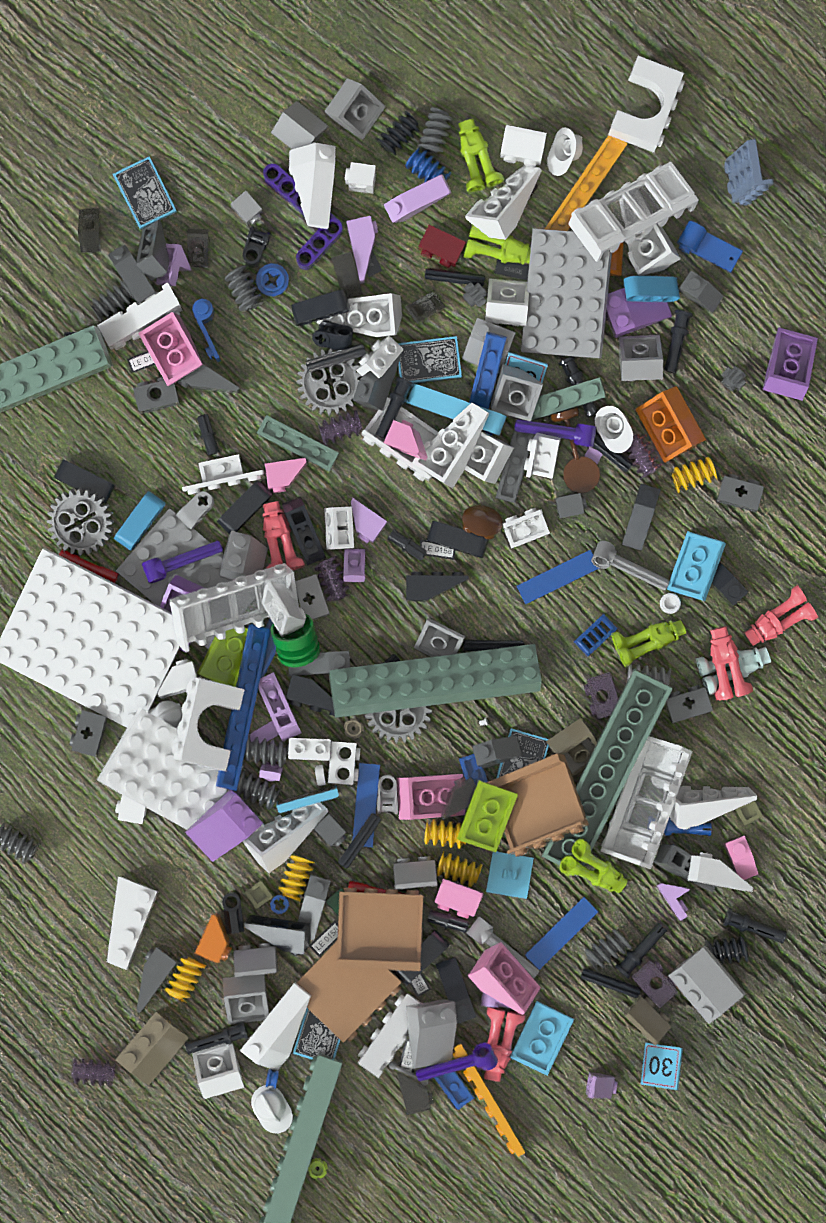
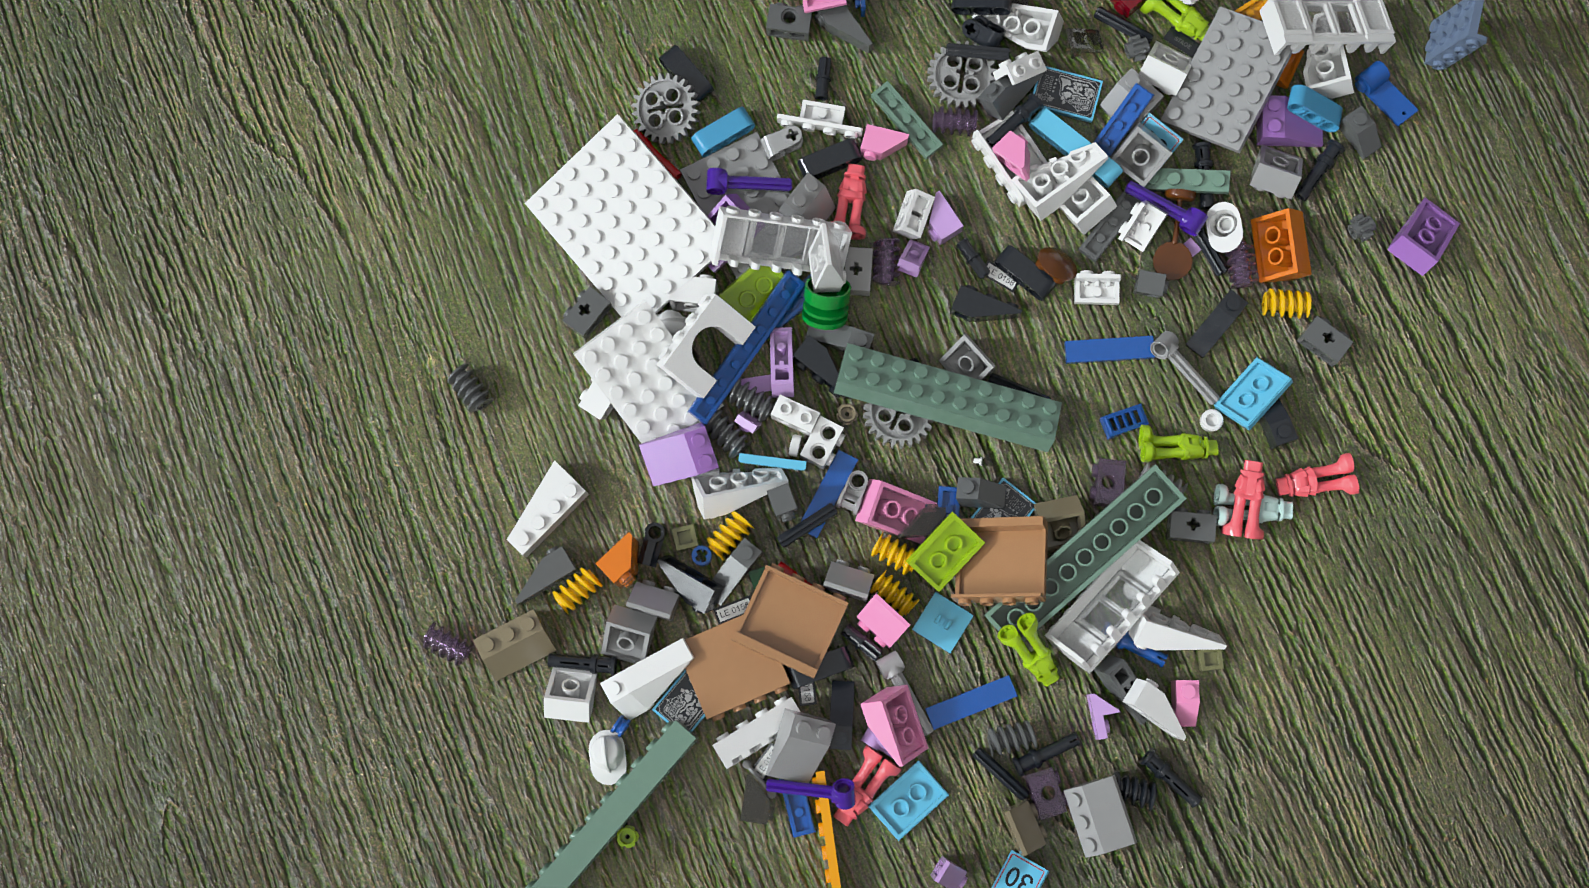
camera: 25 degrees right, 5 degrees down
black slope [282,496,326,566] -> none

